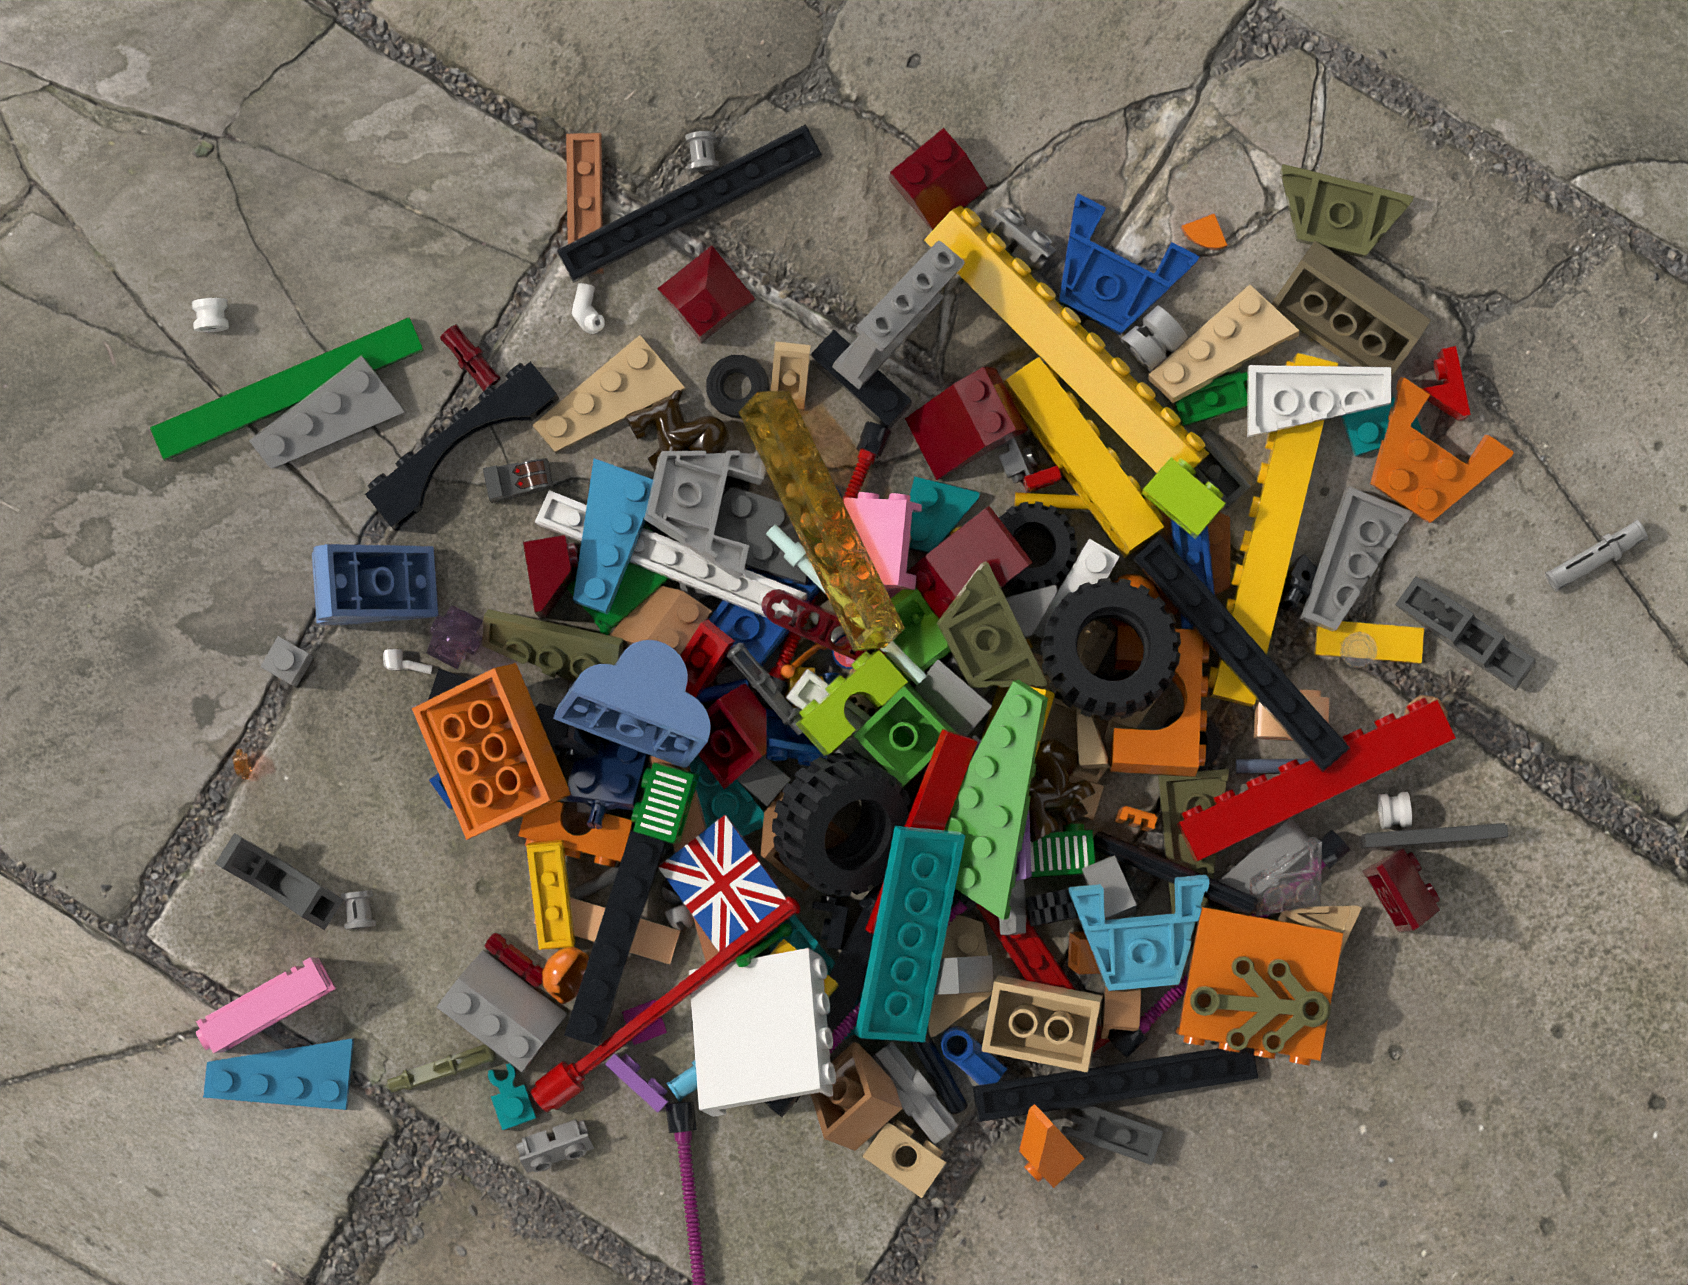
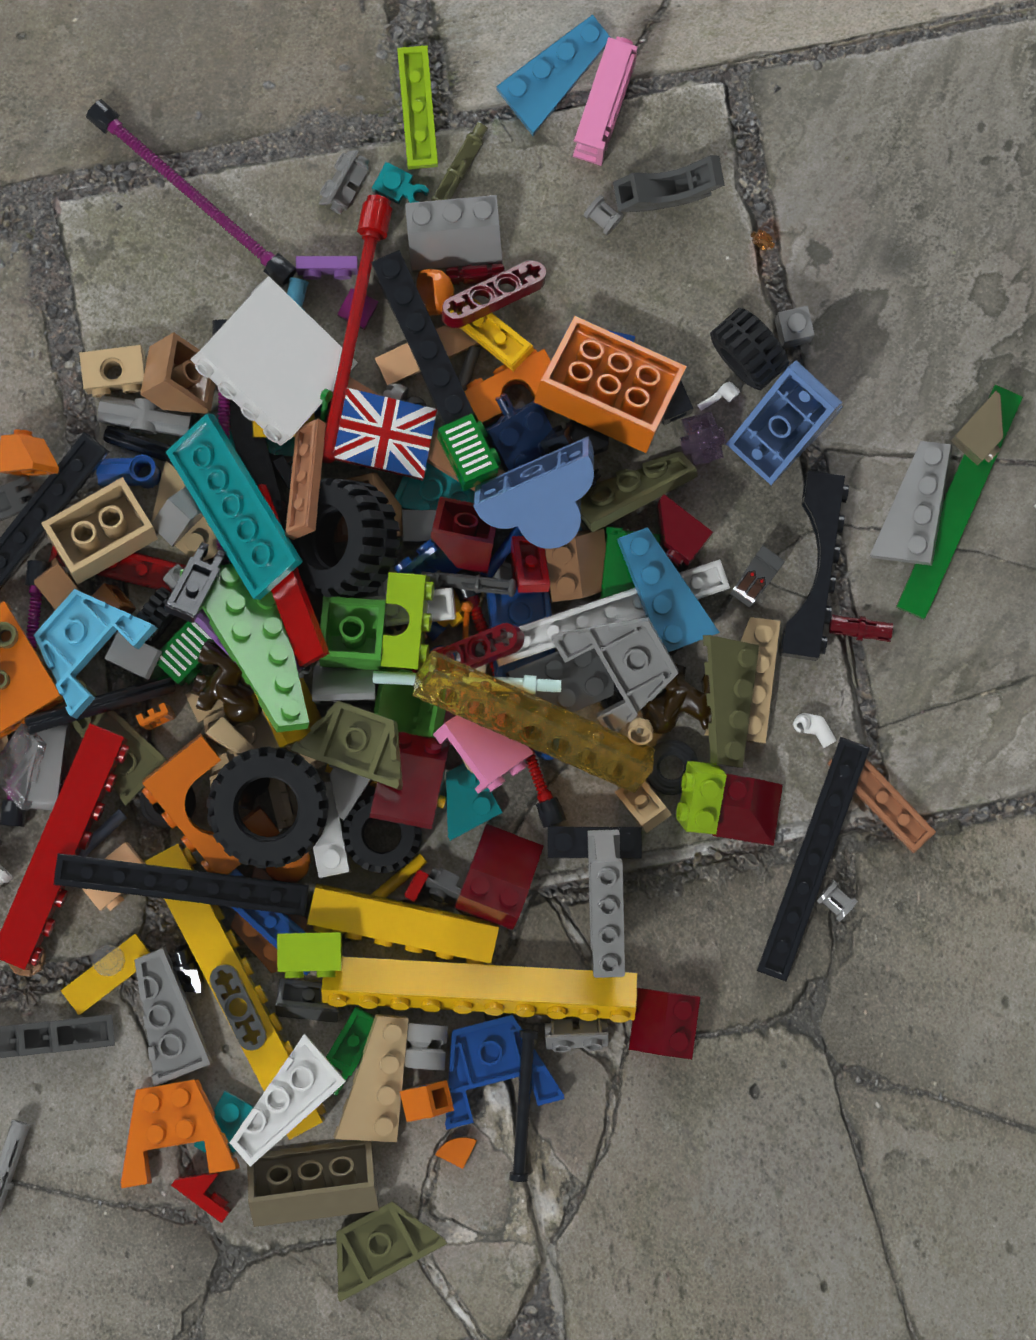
camera: 140 degrees right, 0 degrees up
none -> hinge [165,542,226,623]
none -> dark grey beam [210,965,267,1050]
none -> nougat tile [285,419,326,540]
none -> lime plate [397,45,438,170]
none -> orange brick [399,1080,454,1122]
none -> dark red beam [442,260,546,328]
none -> black bar [509,1029,538,1182]
none -> tan hinge [628,717,653,745]
none -> lime brick [676,761,727,834]
none -> olive wing [703,635,759,768]
none -> black tyre [710,308,789,391]
none -> dark tan slope [951,391,1003,466]

